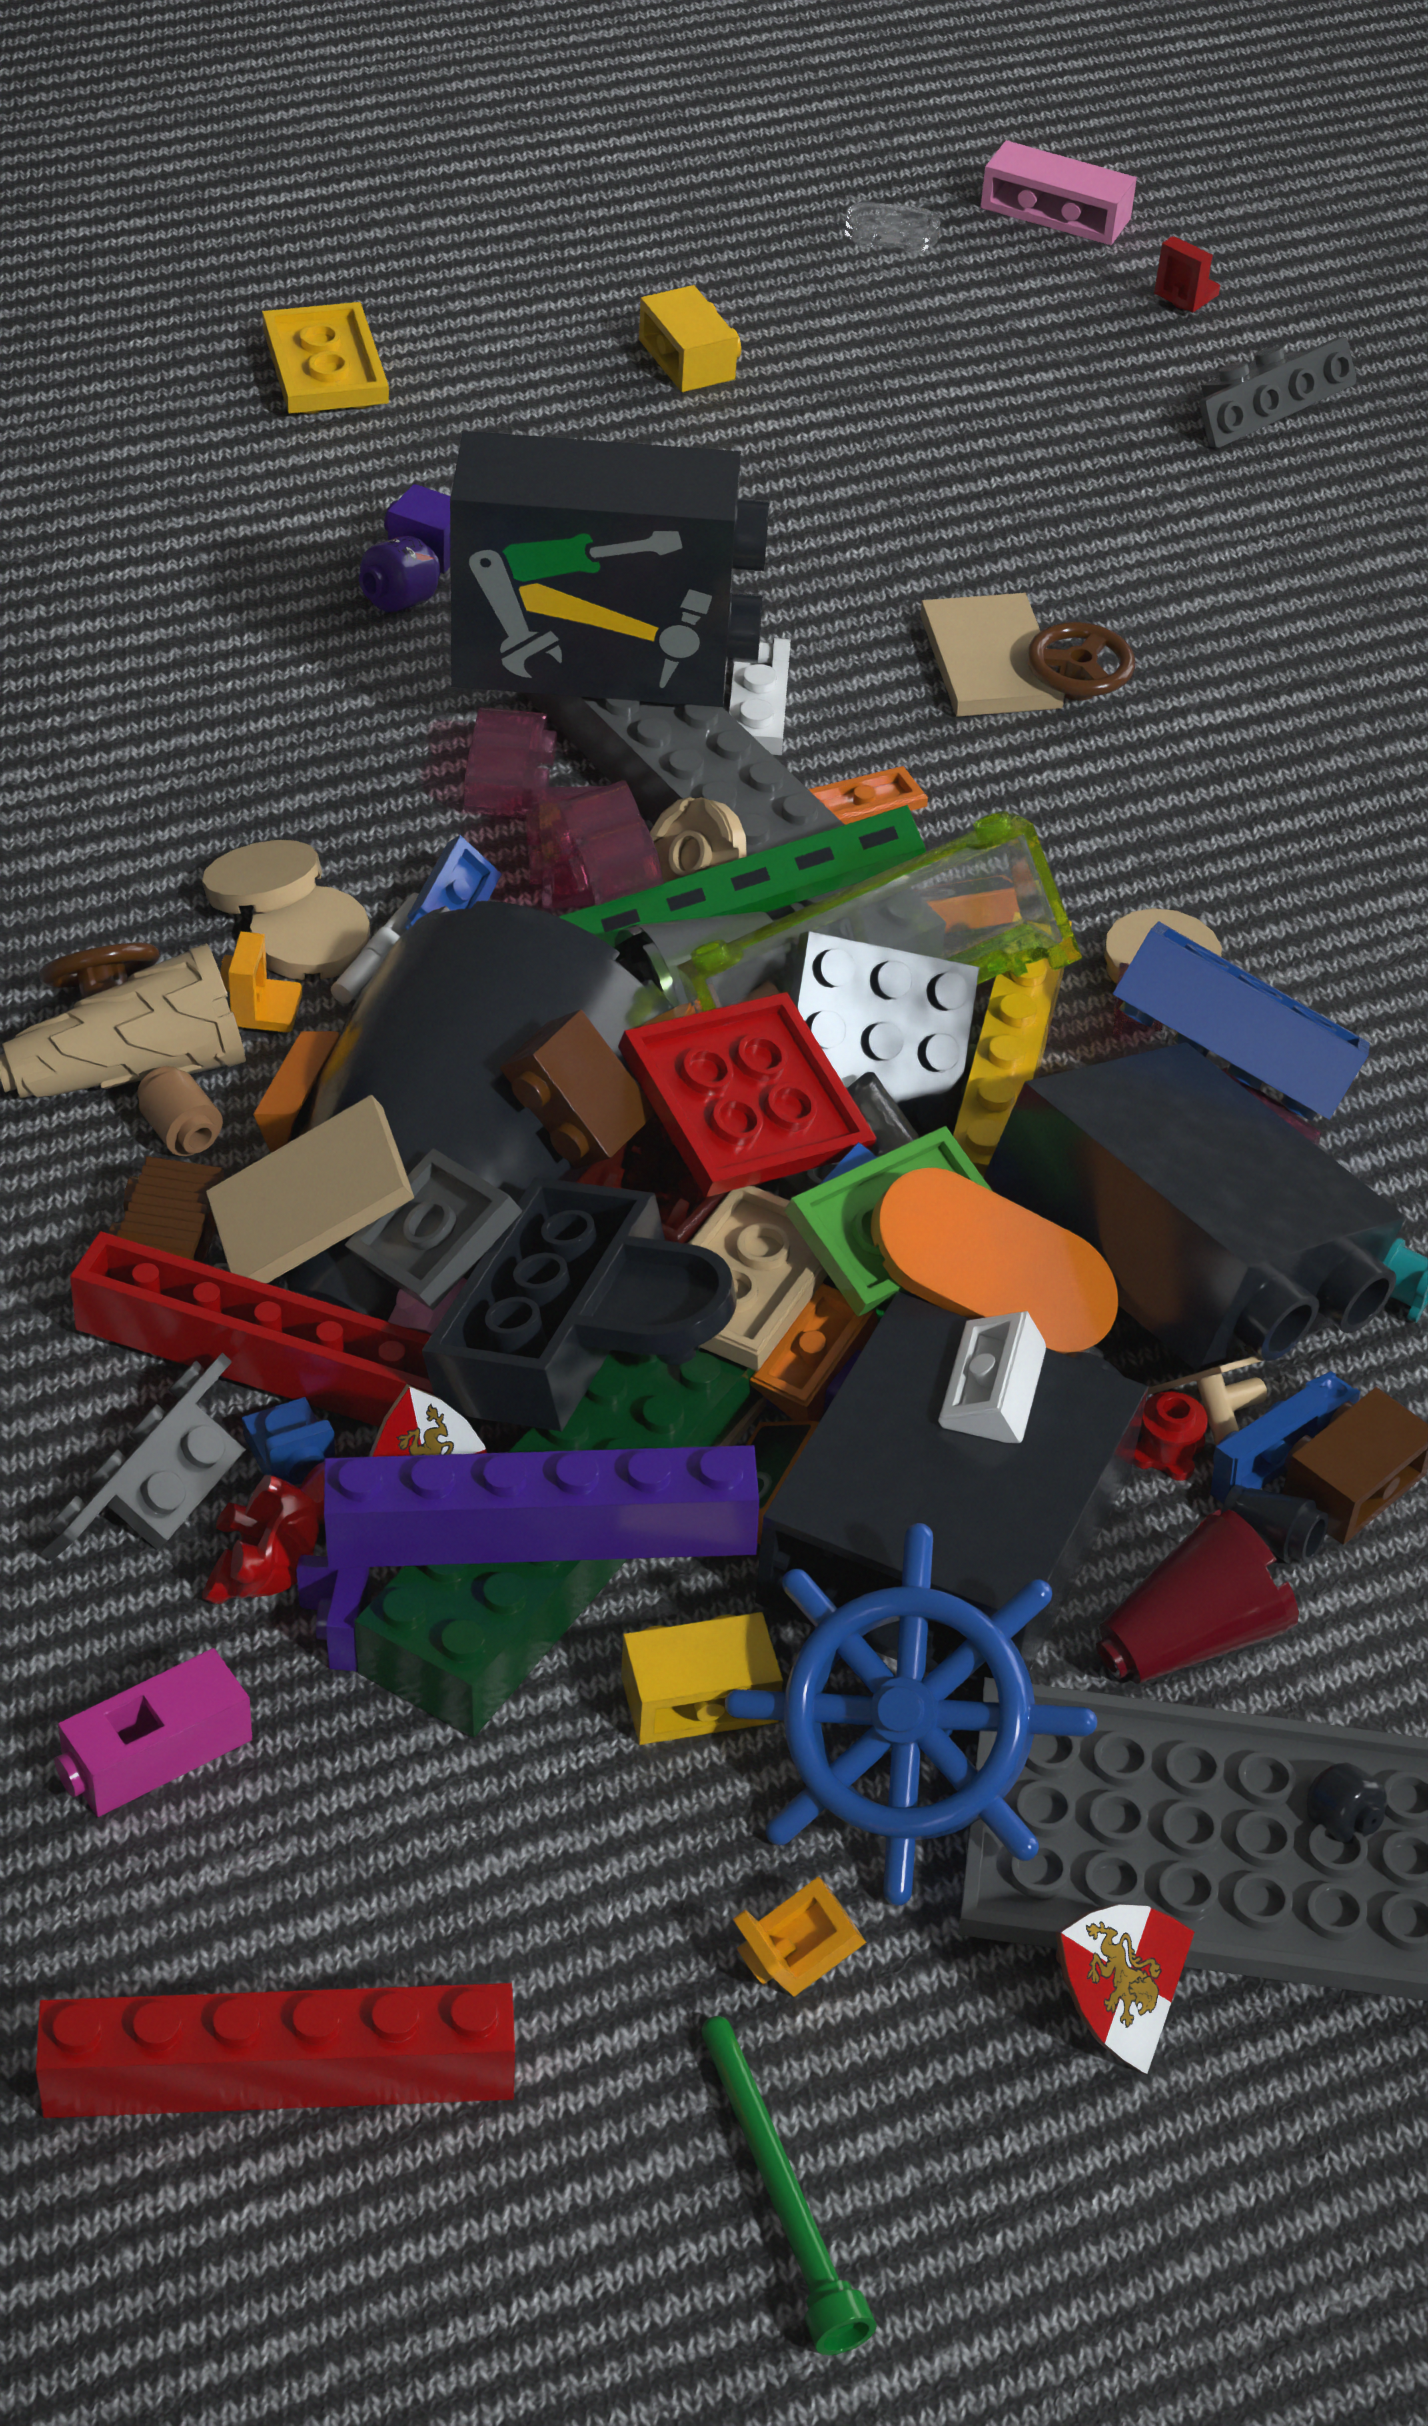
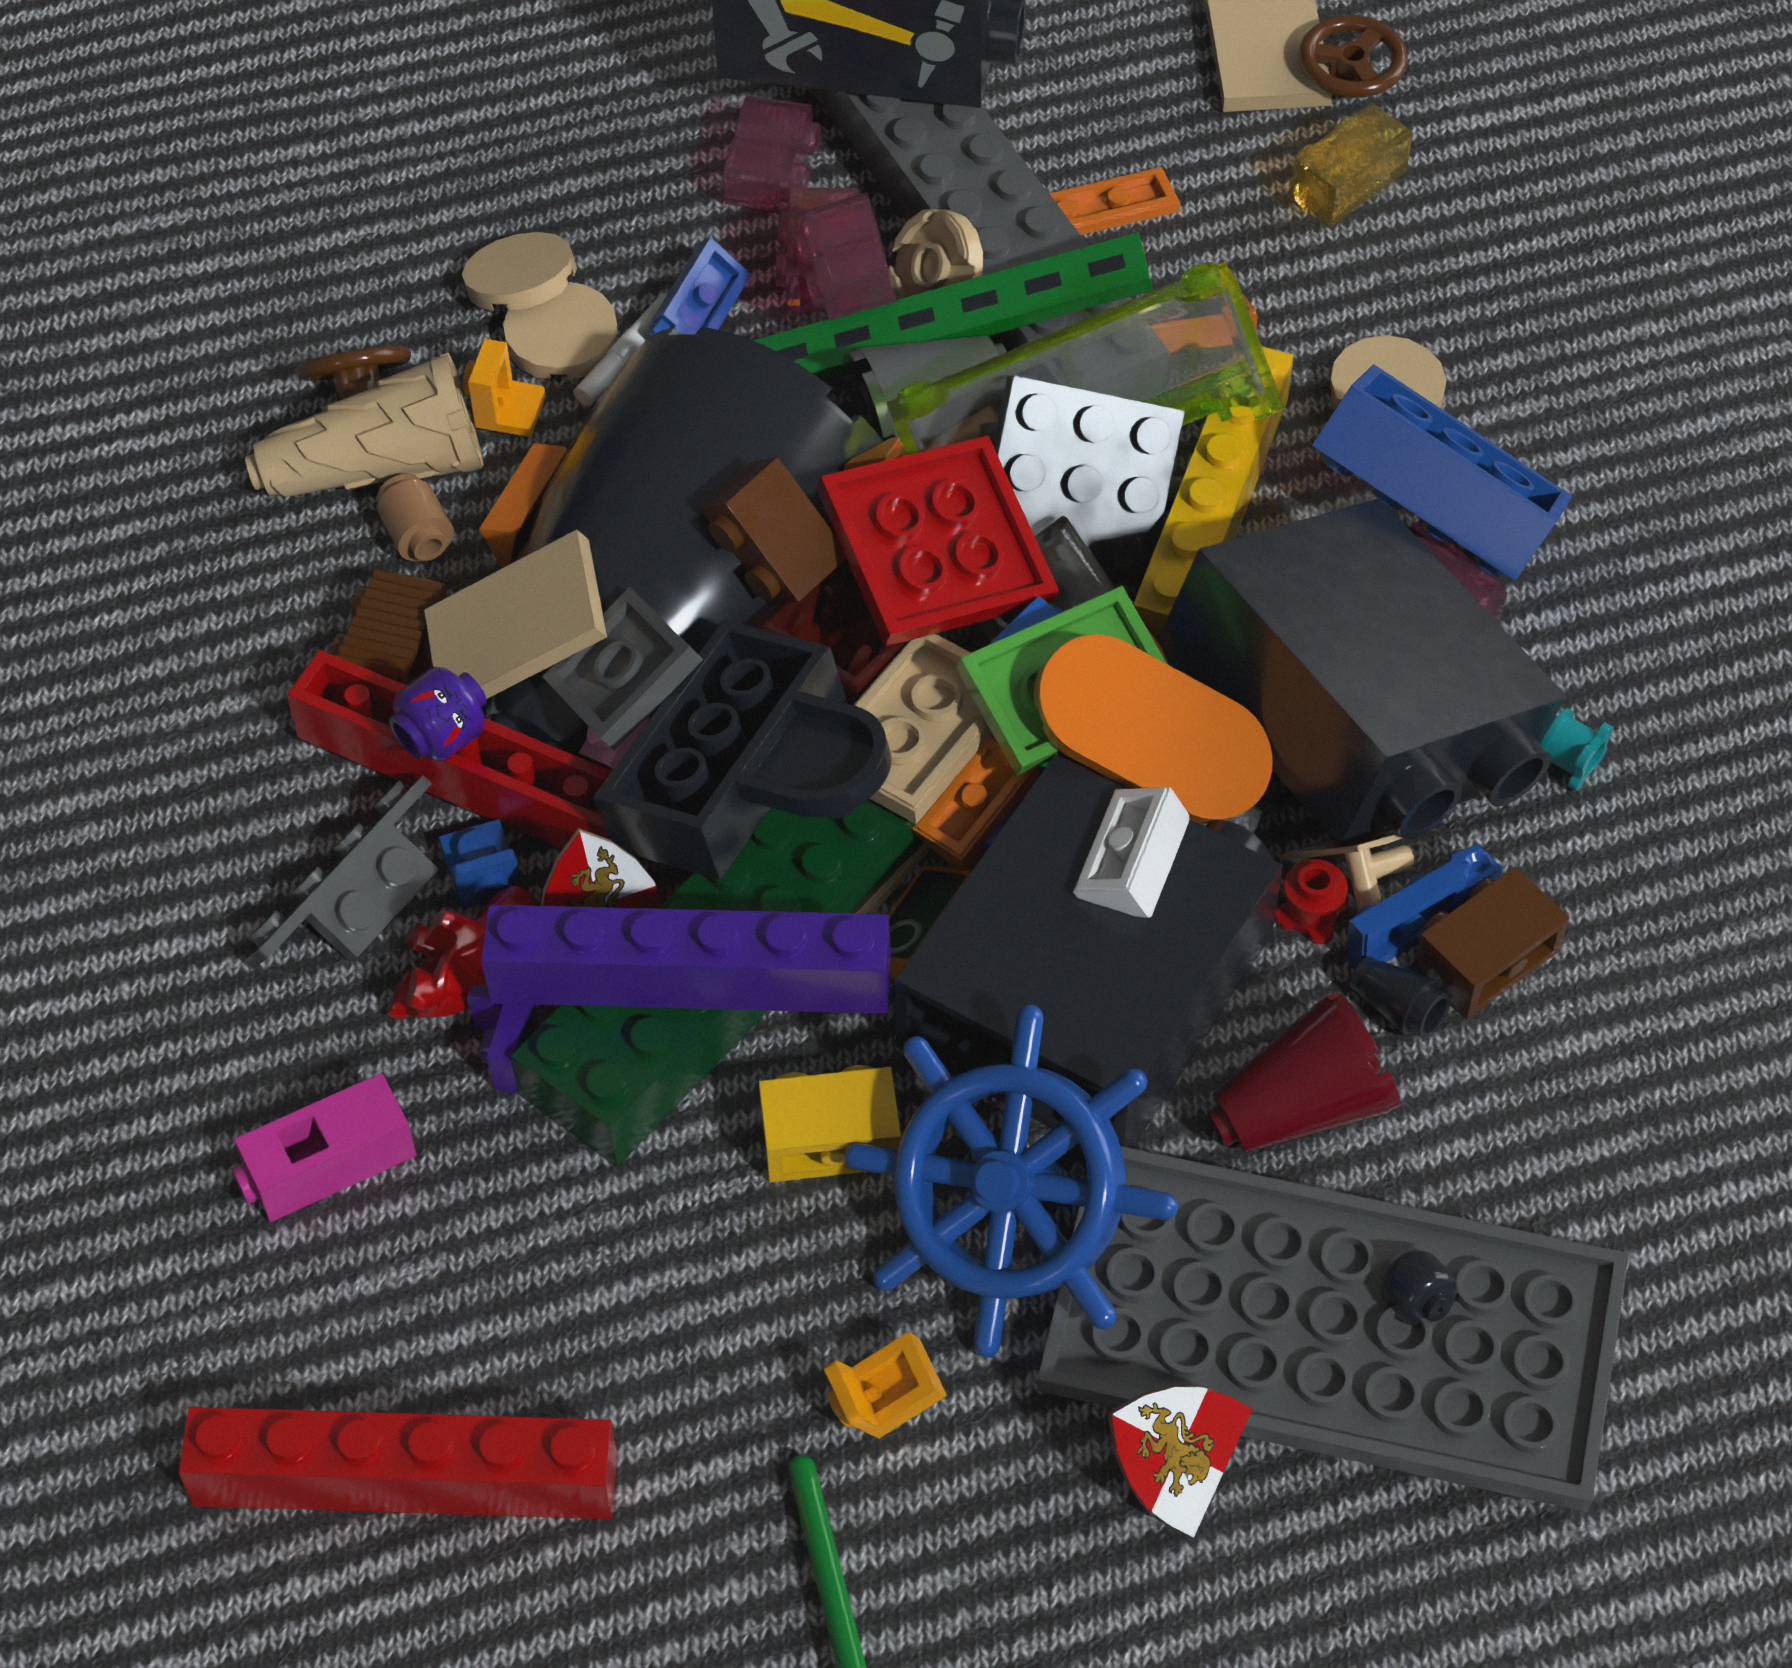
camera: 10 degrees right, 10 degrees up
white plate [729,638,791,755] -> none
none -> dark purple head [389,667,487,761]
none -> clear yellow brick [1291,103,1413,227]

